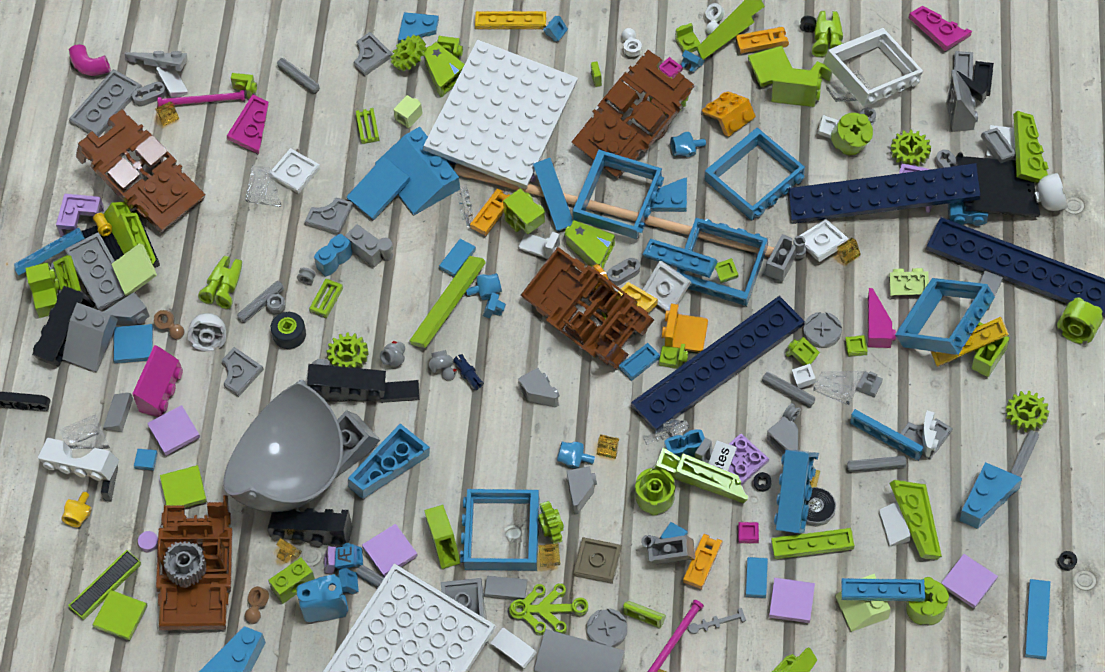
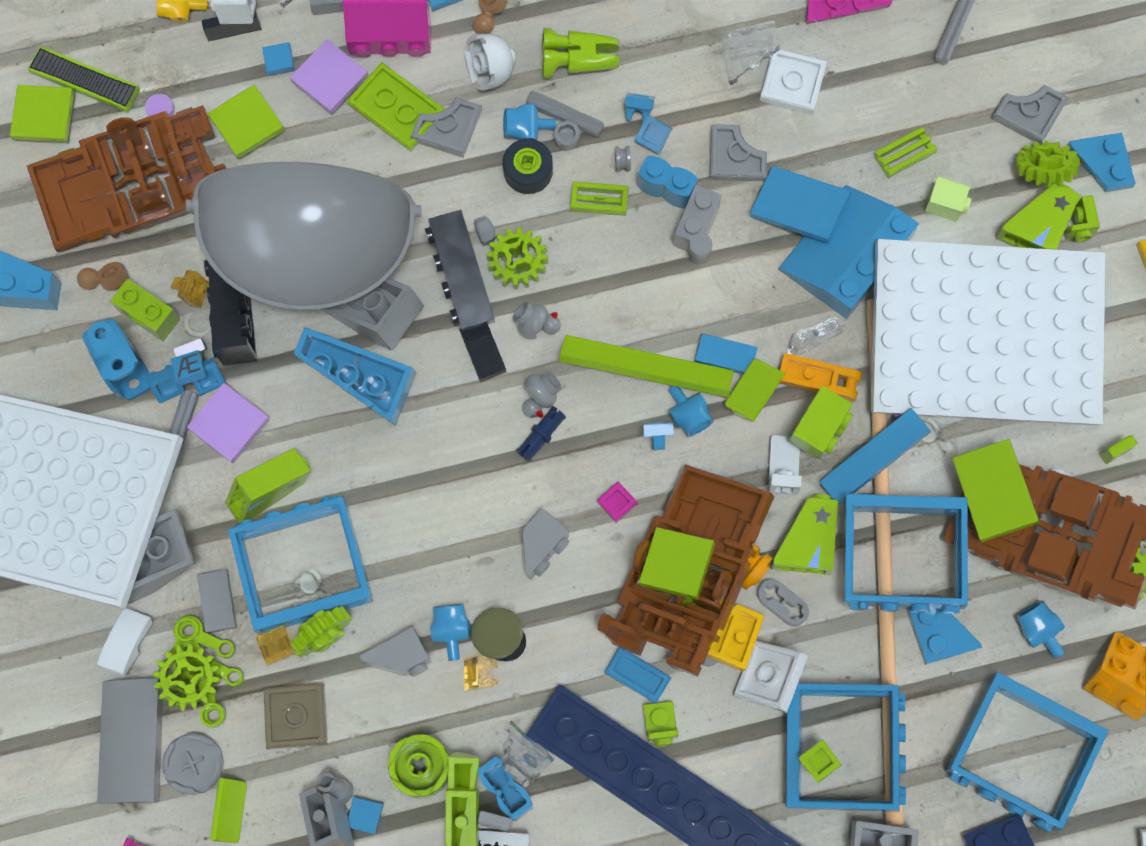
camera: 70 degrees right, 15 degrees up
light grey brick [164,541,206,588] -> none
dark azure tile [643,238,718,278] -> none
light orange bracket [662,303,708,353] -> none
none -> lime gear [153,644,220,712]
none -> lime tile [346,62,445,152]
none -> olive piece [471,608,526,662]
none -> dark azure piece [503,104,556,140]
none -> dark pink tile [596,481,638,523]
none -> dark azure tile [625,92,655,122]
none -> dark azure tile [635,115,673,154]
none -> lime tile [639,527,715,600]
none -> lime slope [725,358,784,422]
none -> lime tile [952,438,1040,542]

